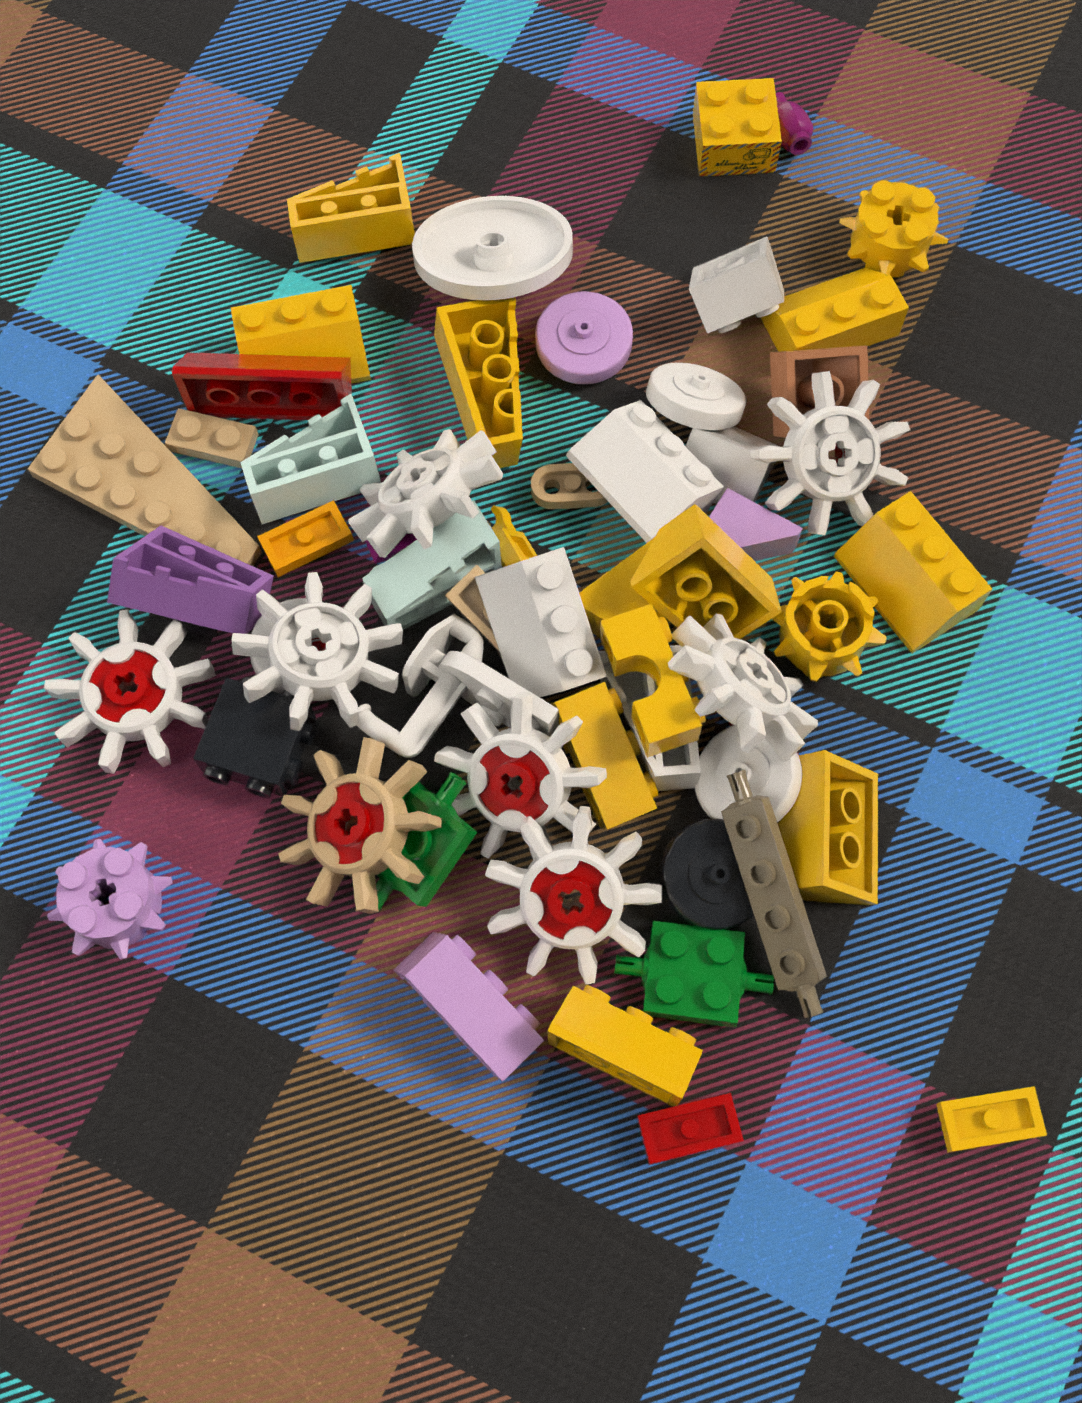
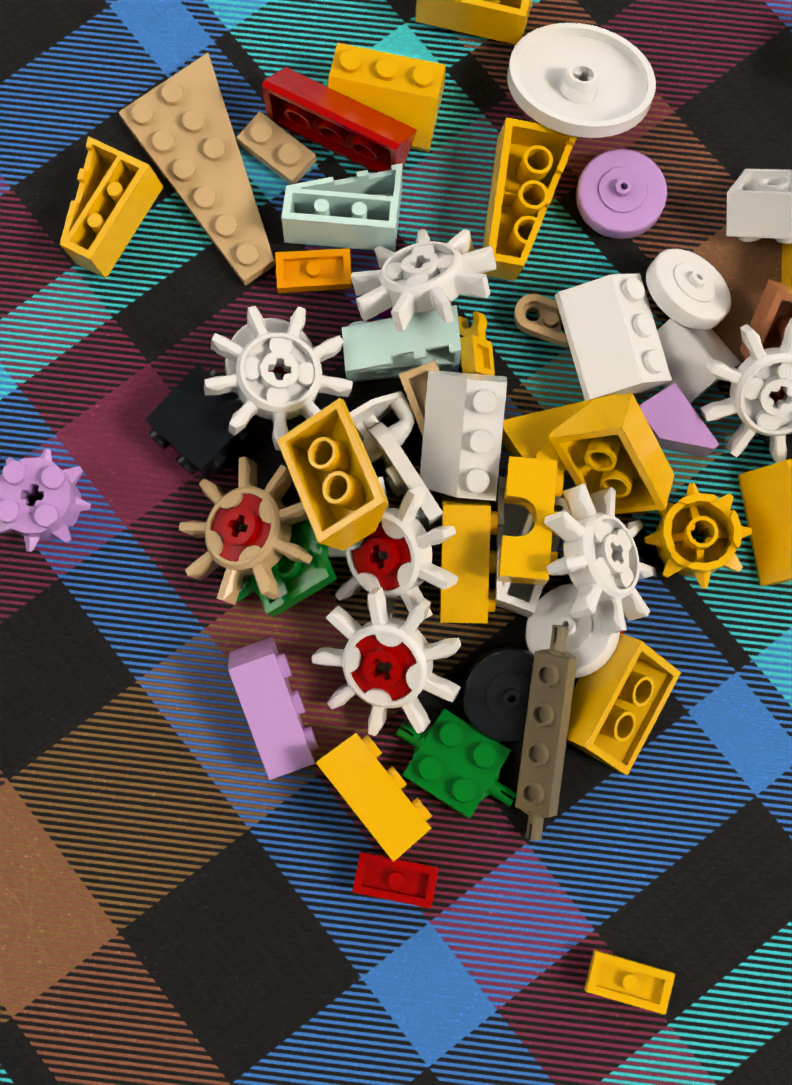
camera: 25 degrees right, 10 degrees up
white gear [44,610,216,774] -> none
medium lavender wedge [107,526,274,634] -> none
none -> yellow wedge [60,136,163,279]
none -> yellow slope [277,398,388,551]

